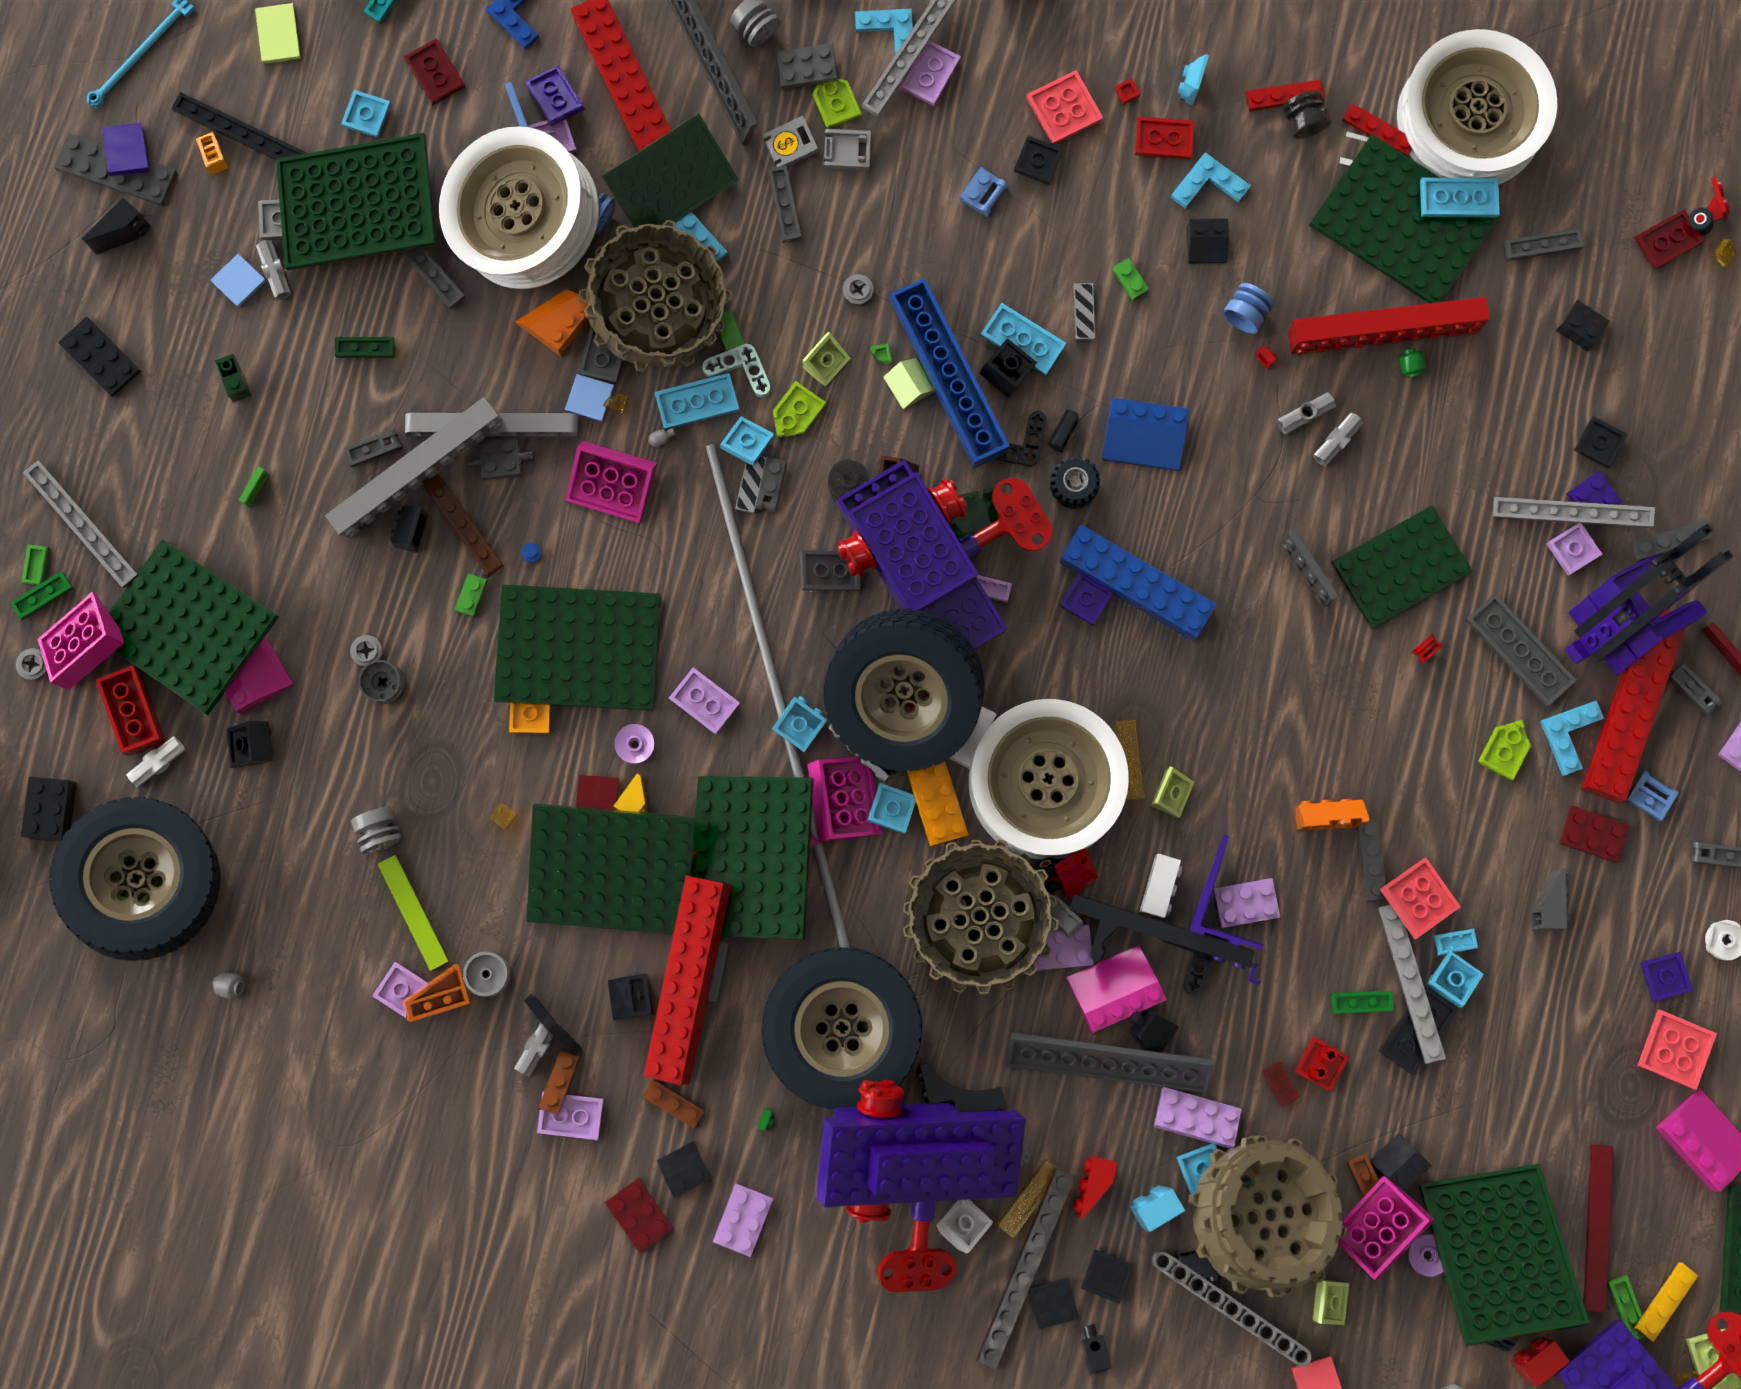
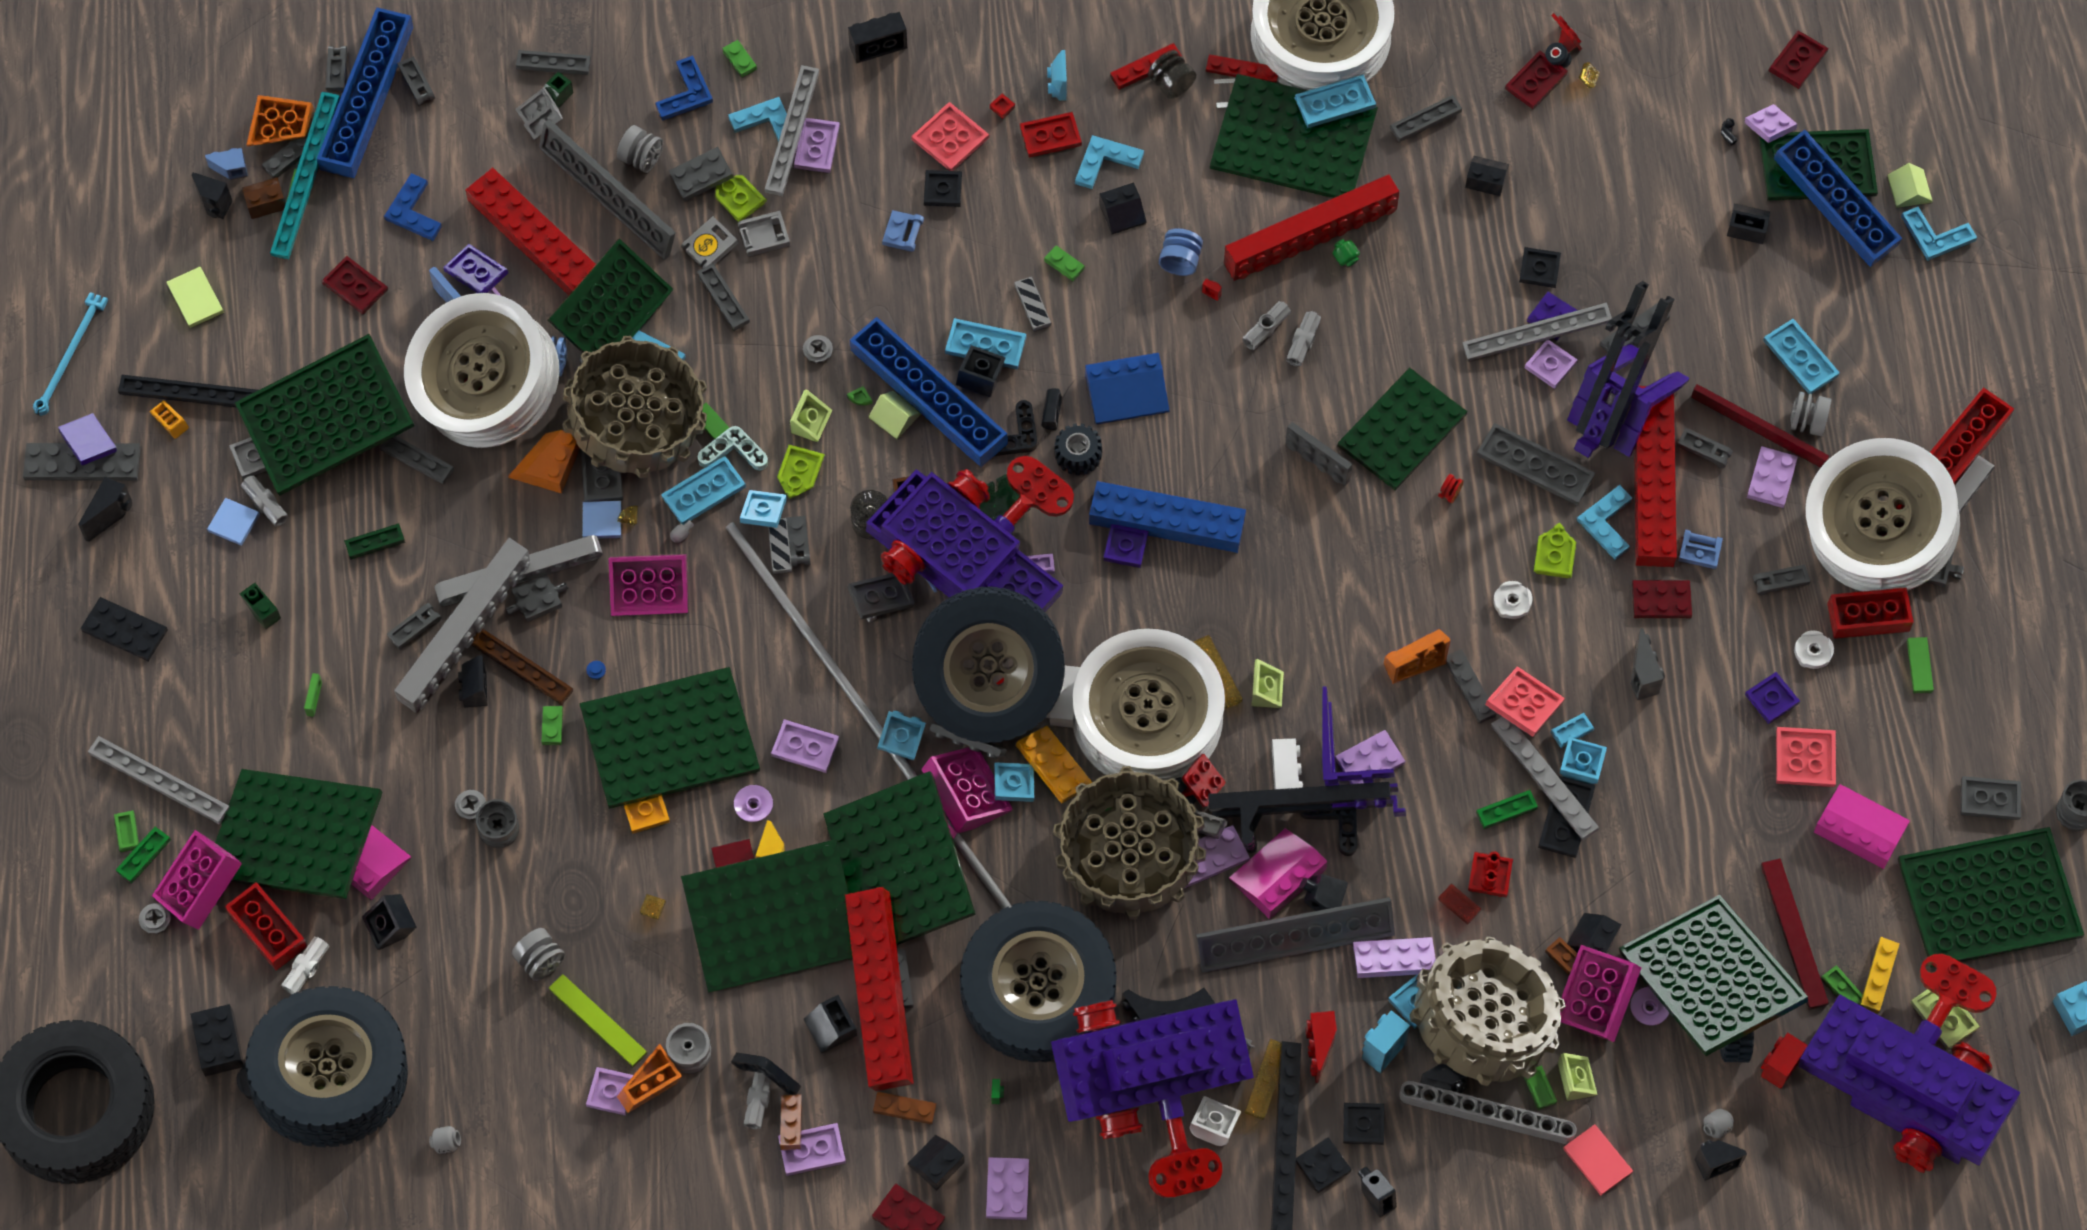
camera: 15 degrees left, 15 degrees down
medium azure plate [341,90,391,138] -> none
none -> white plate [1493,581,1532,619]
none -> bright green tile [1524,1065,1557,1110]

